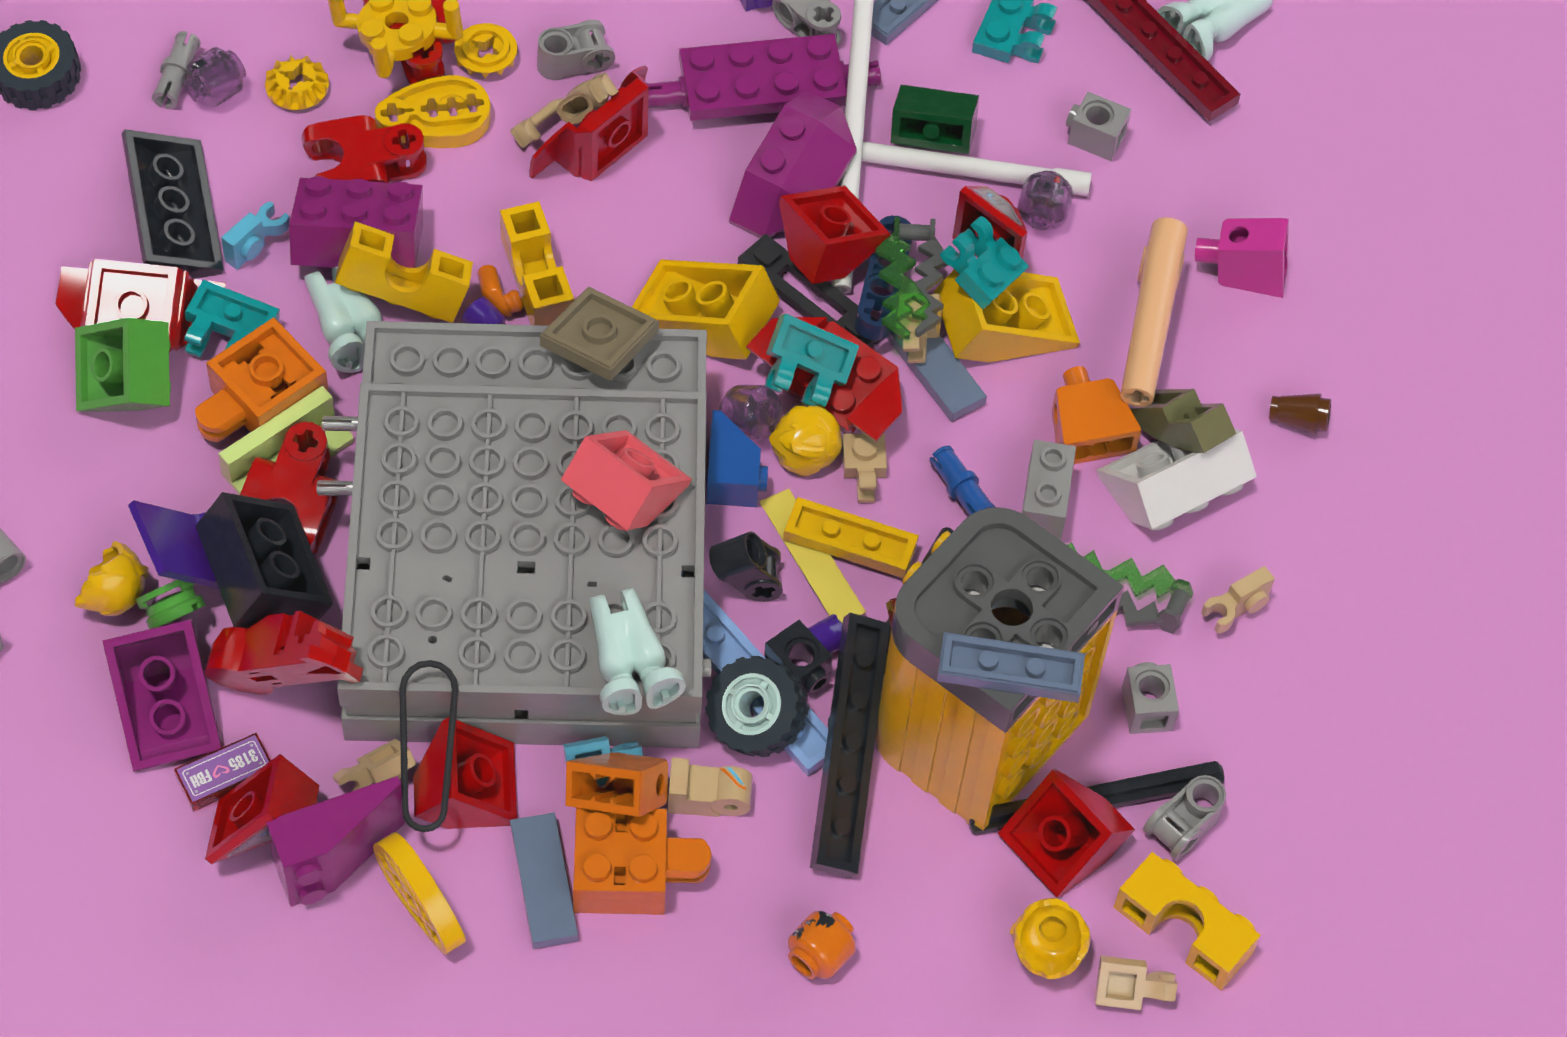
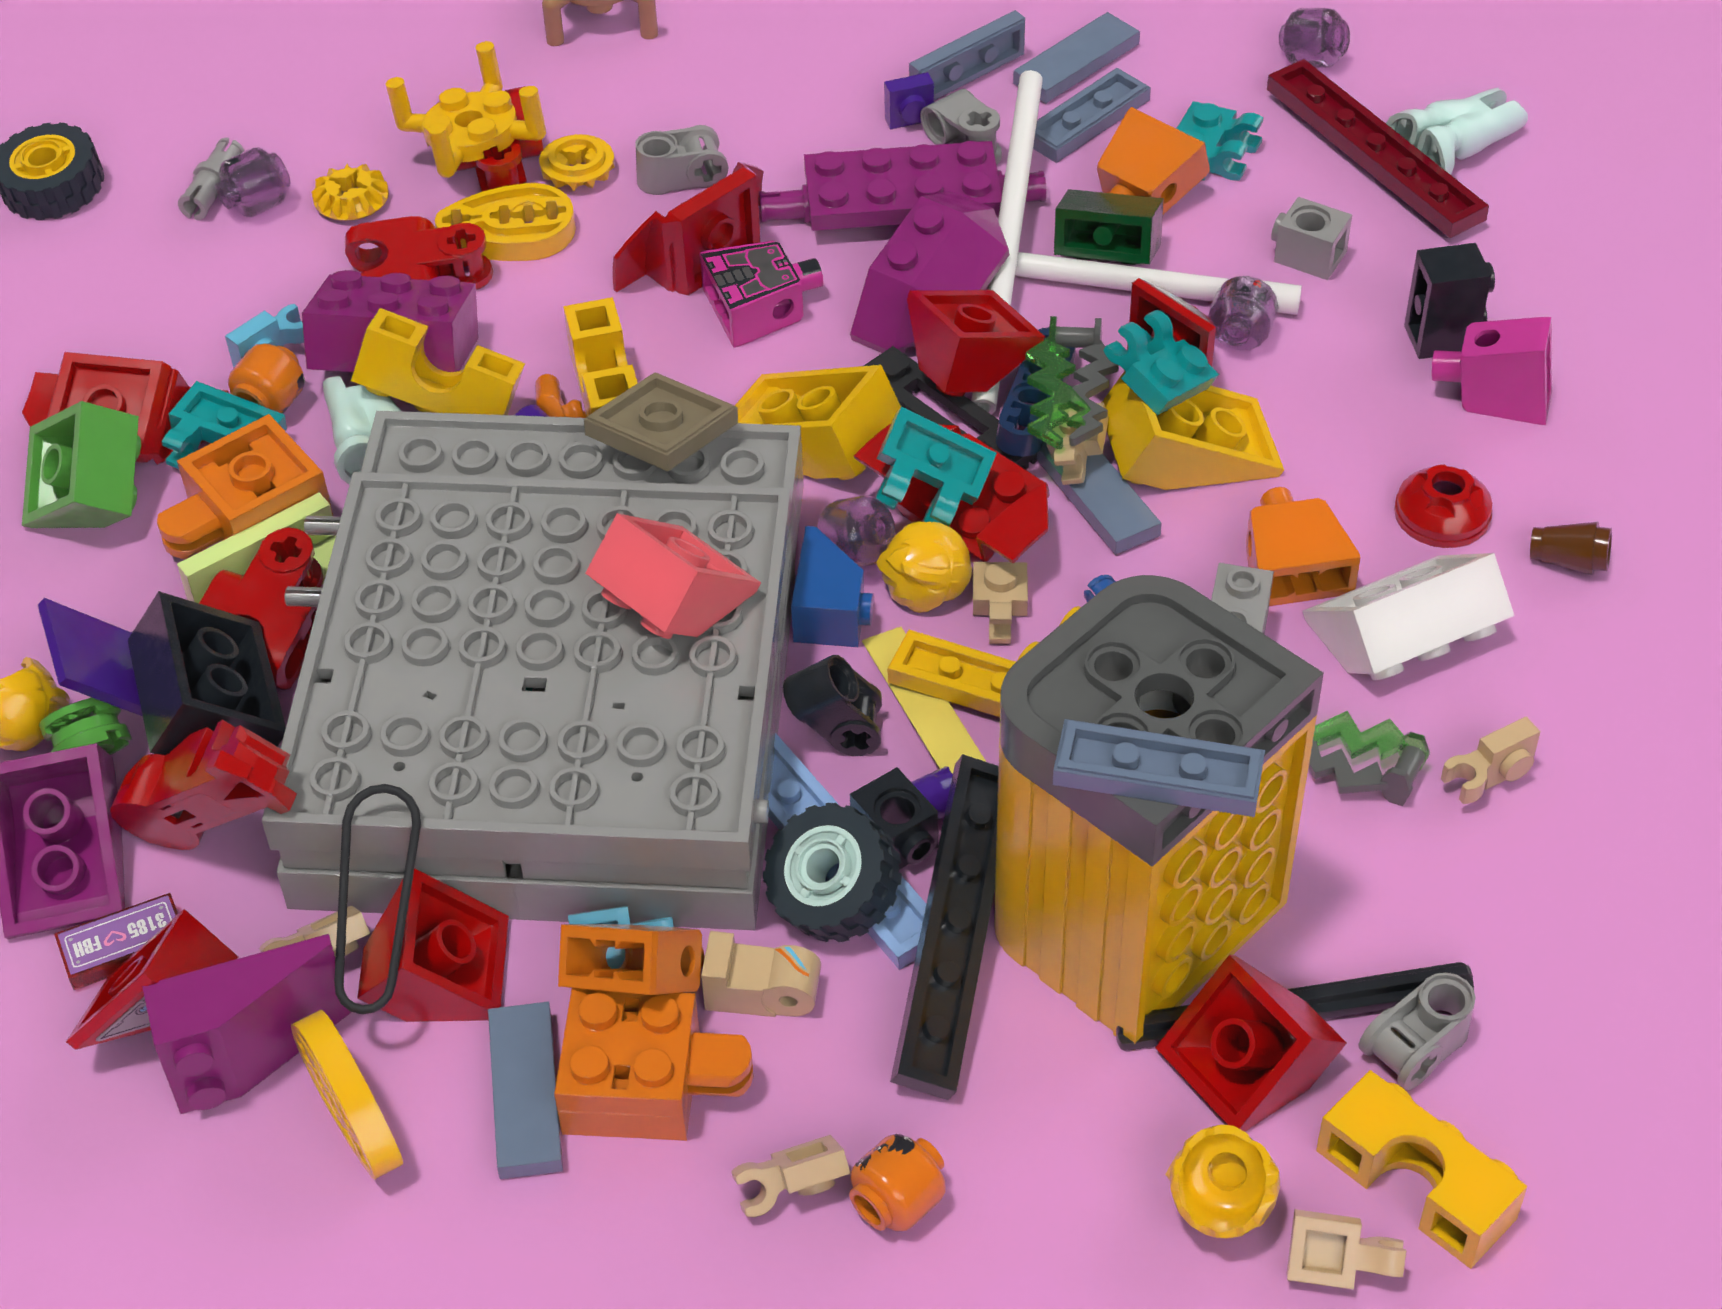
camera: 10 degrees right, 10 degrees down
black slope [122,129,224,279] -> none
tan piece [510,72,618,149] -> none
light aqua piece [589,588,686,715] -> none
light nougat axle [1120,217,1188,407] -> none
light grey brick [1122,662,1179,734] -> none
olive slope [1128,389,1237,453] -> none
none -> orange head [228,344,305,414]
none -> dark pink torso [700,241,823,348]
none -> tan plate [731,1135,850,1217]
none -> orange torso [1097,107,1210,215]
none -> red piece [1394,464,1493,548]
none -> black brick [1404,243,1495,359]

